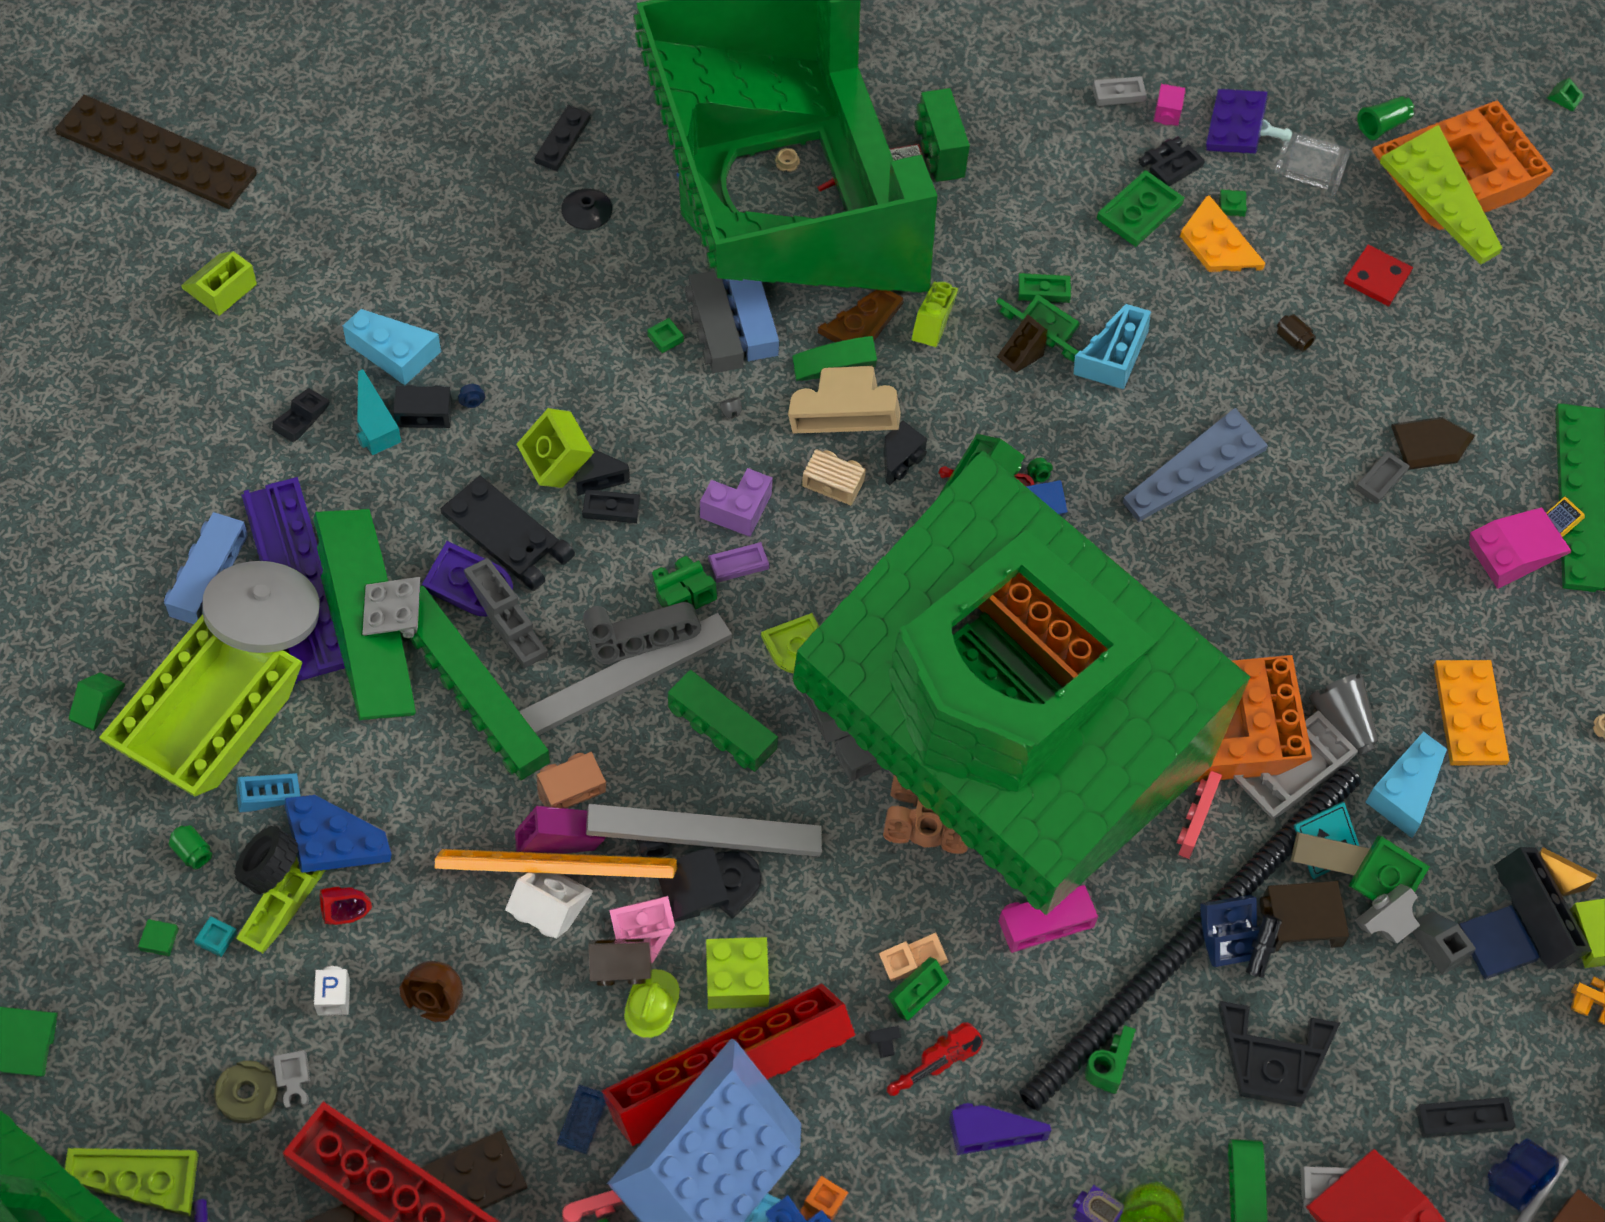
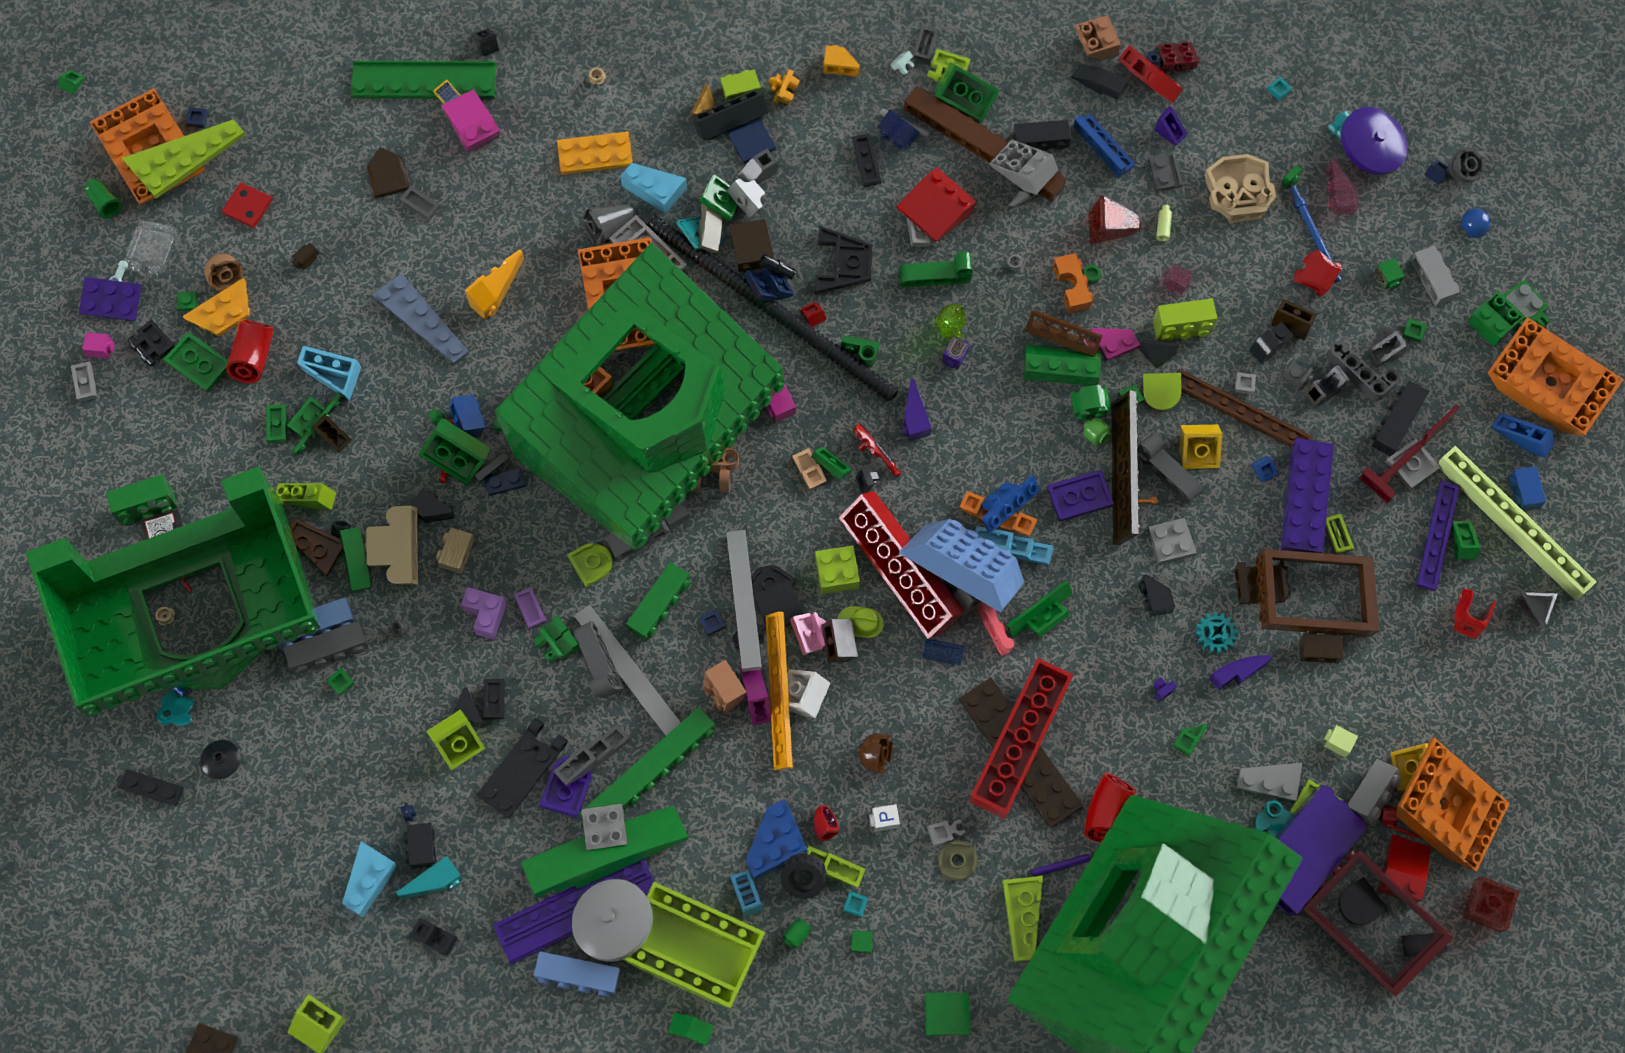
camera: 95 degrees left, 10 degrees up
none -> teal plate [157,691,194,726]
none -> dark blue plate [185,107,208,128]
none -> medium nougat cylinder [204,253,244,291]
none -> red brick [226,319,274,384]
none -> black tile [331,521,351,539]
none -> light orange wedge [465,249,524,320]
none -> dark blue plate [699,609,725,636]
none -> red slope [800,302,826,328]

